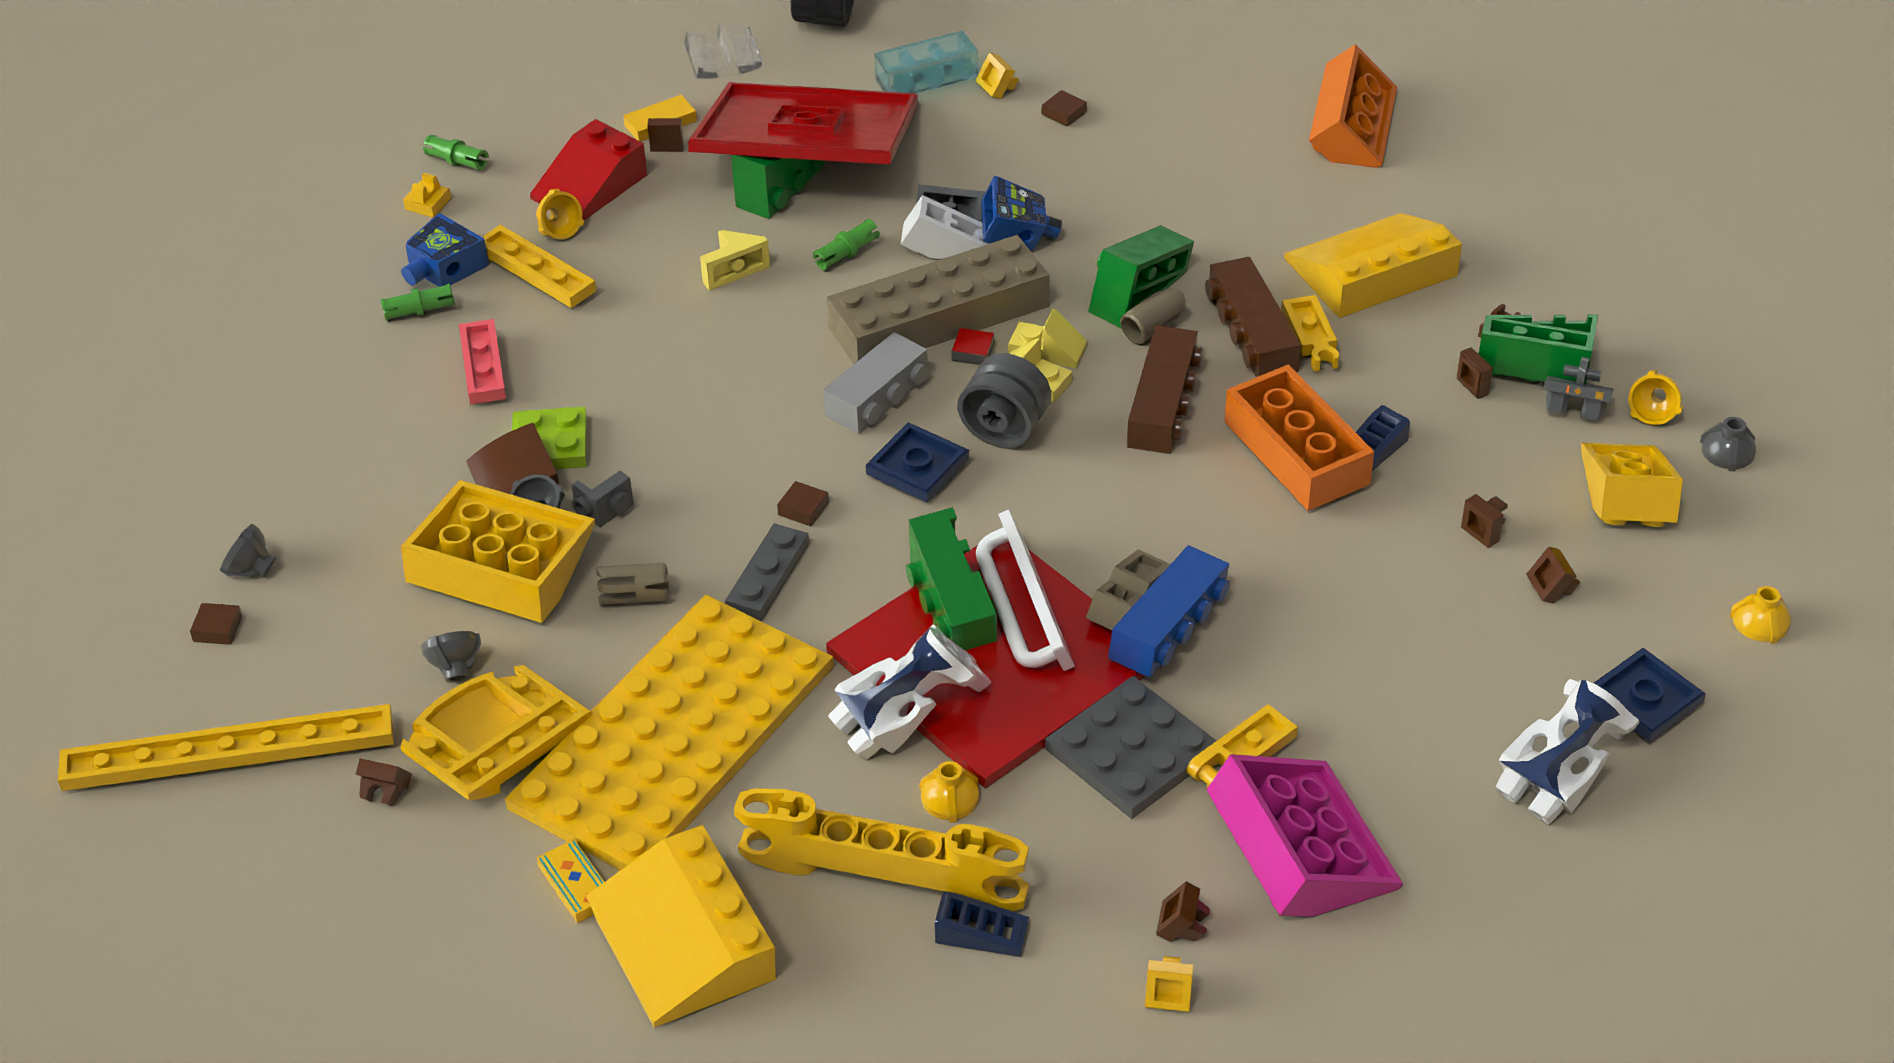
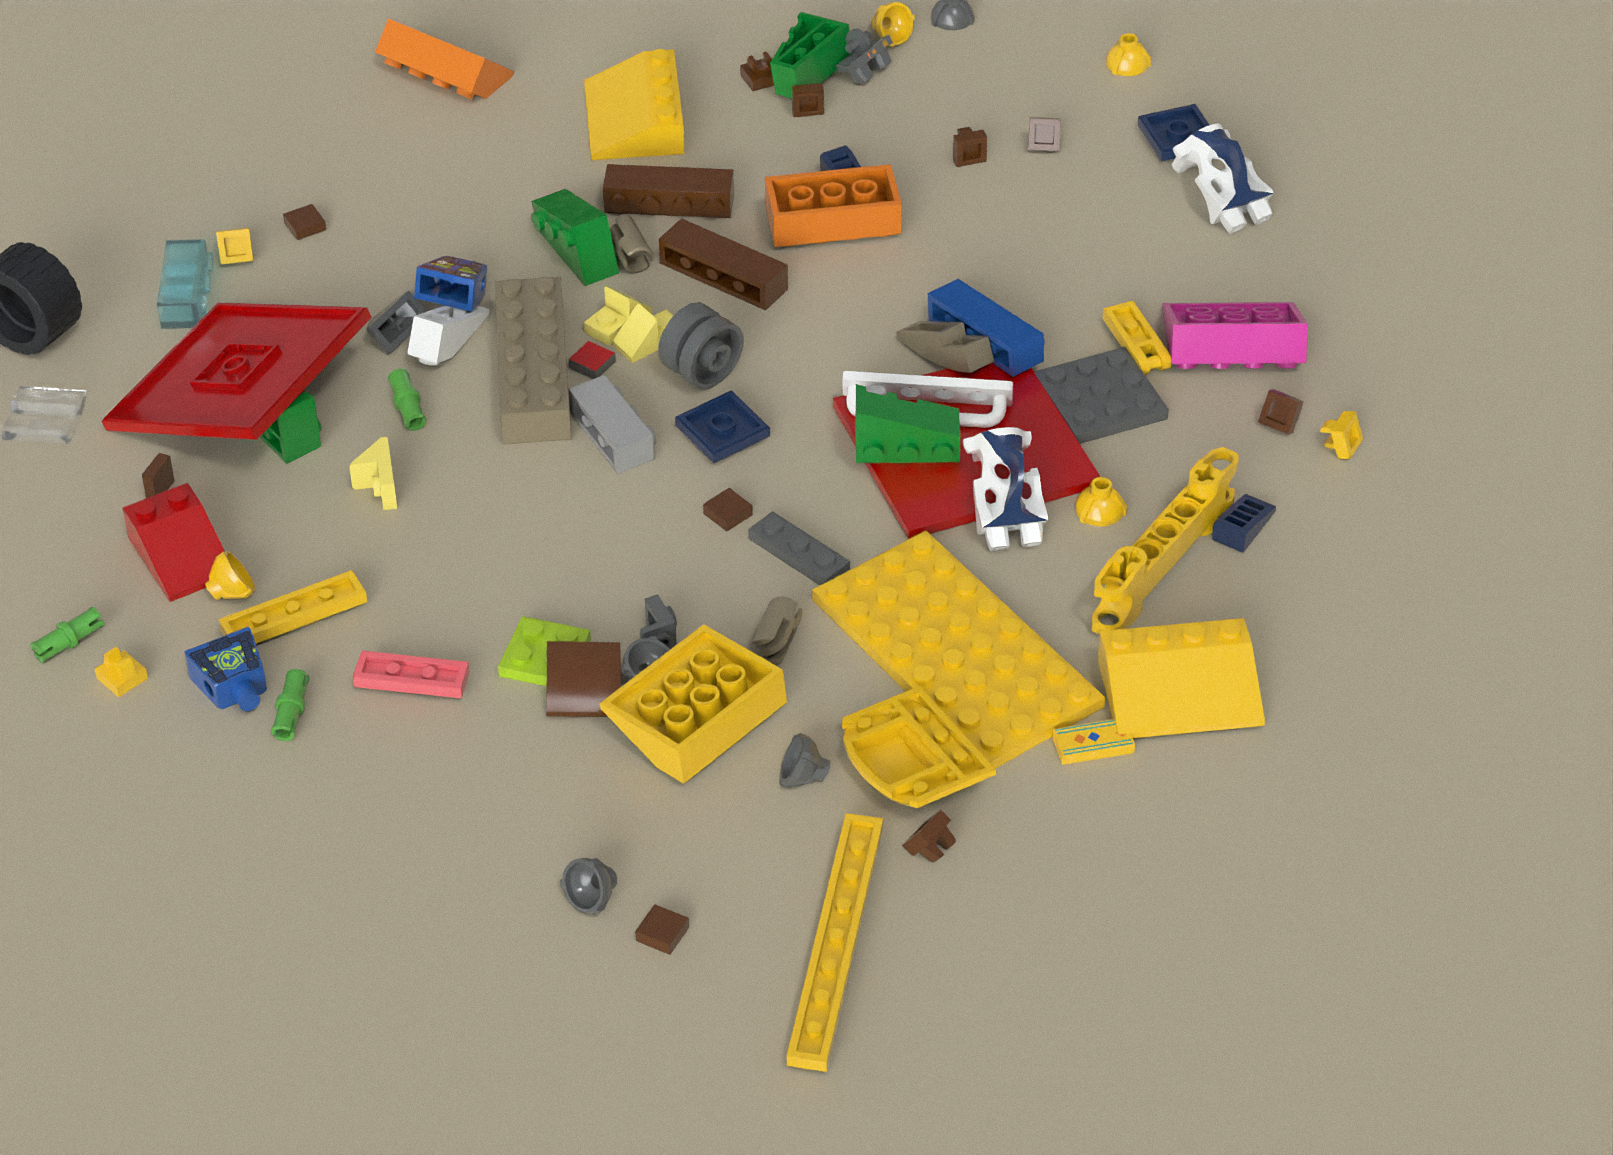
camera: 70 degrees left, 0 degrees up
yellow tile [623,95,697,142] -> none
yellow plate [1281,295,1339,372] -> none
yellow slope [1581,443,1683,527] -> none

